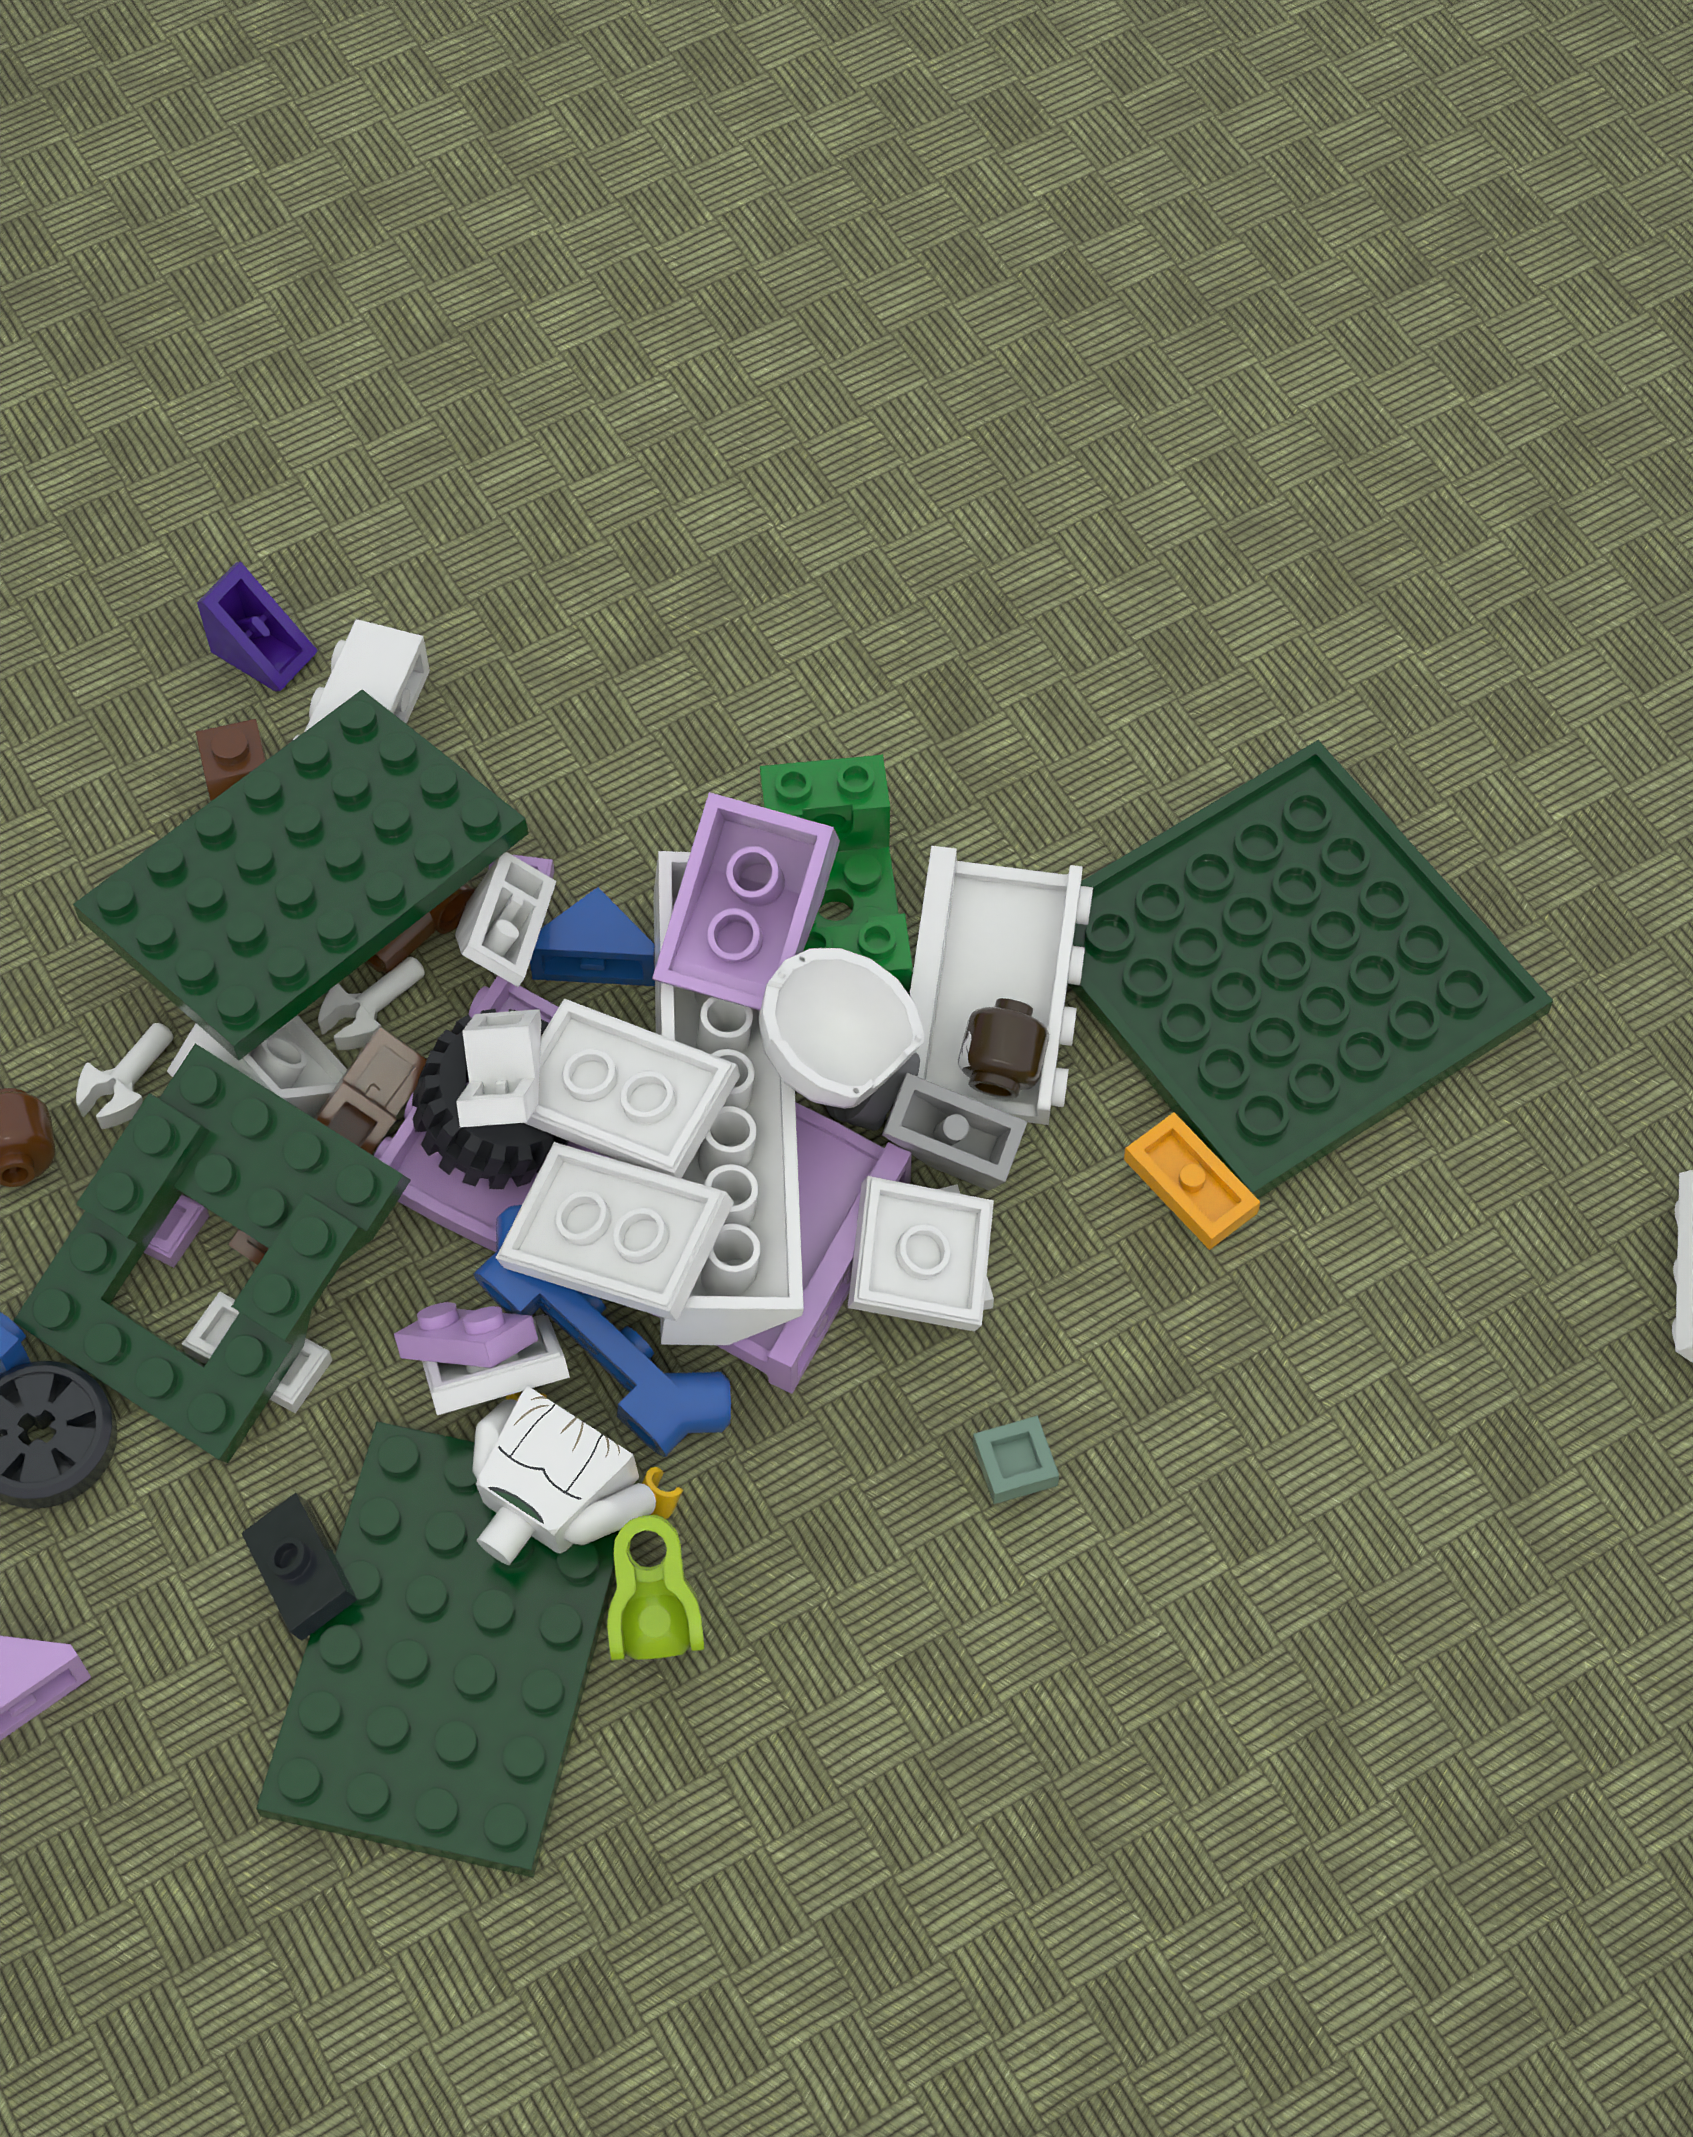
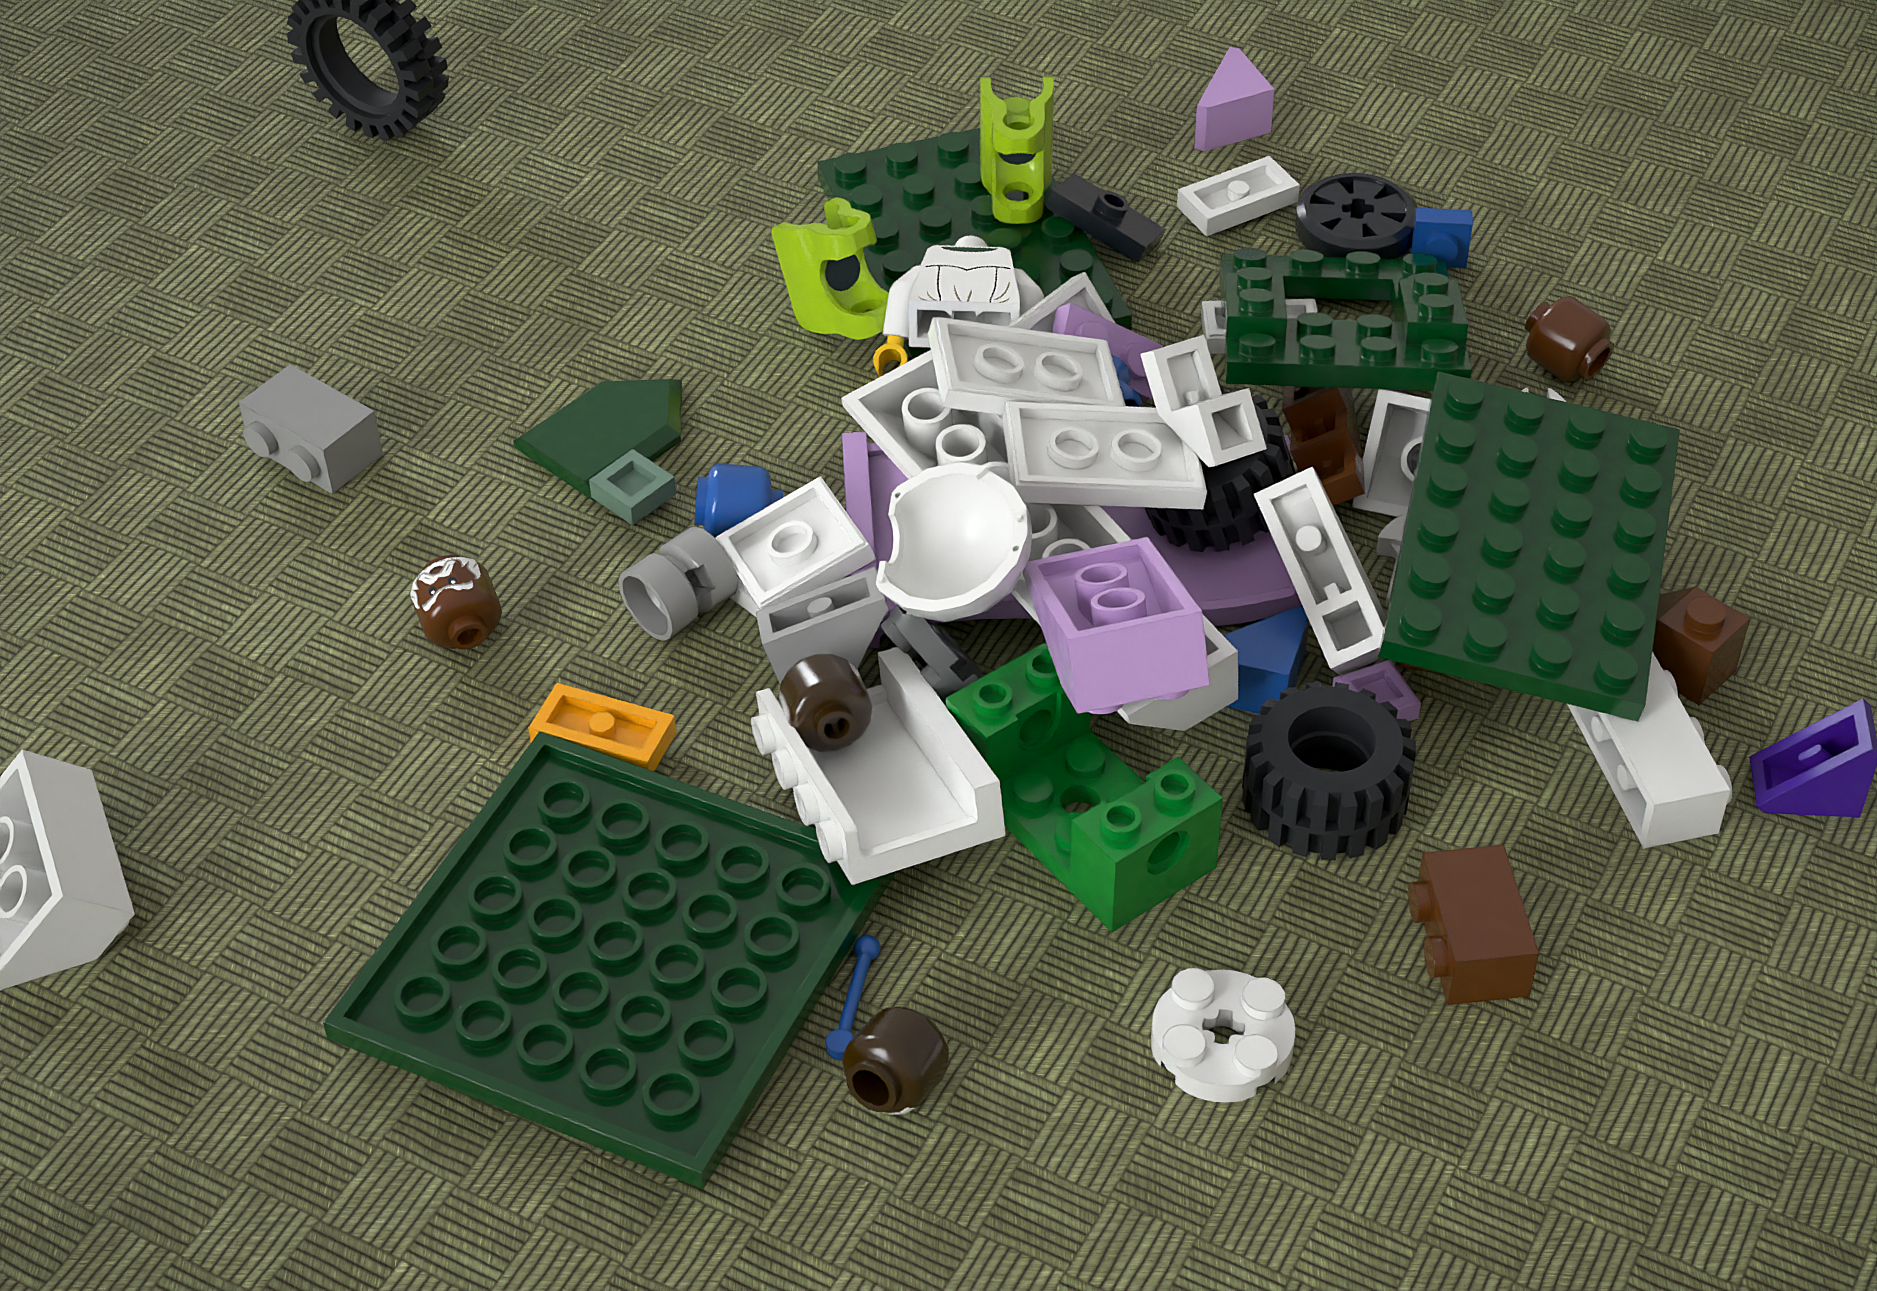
camera: 150 degrees right, 15 degrees down
none -> light grey brick [239,365,383,494]
none -> reddish brown head [410,555,502,650]
none -> dark green tile [513,379,682,502]
none -> light grey wheel [618,526,738,641]
none -> blue head [694,463,783,538]
none -> blue hinge [826,935,881,1060]
none -> dark brown head [842,1006,950,1115]
none -> lime piece [980,76,1054,224]
none -> white plate [1151,968,1295,1102]
none -> white plate [1177,156,1300,236]
none -> black tyre [1242,682,1416,860]
none -> reddish brown brick [1408,844,1539,1005]

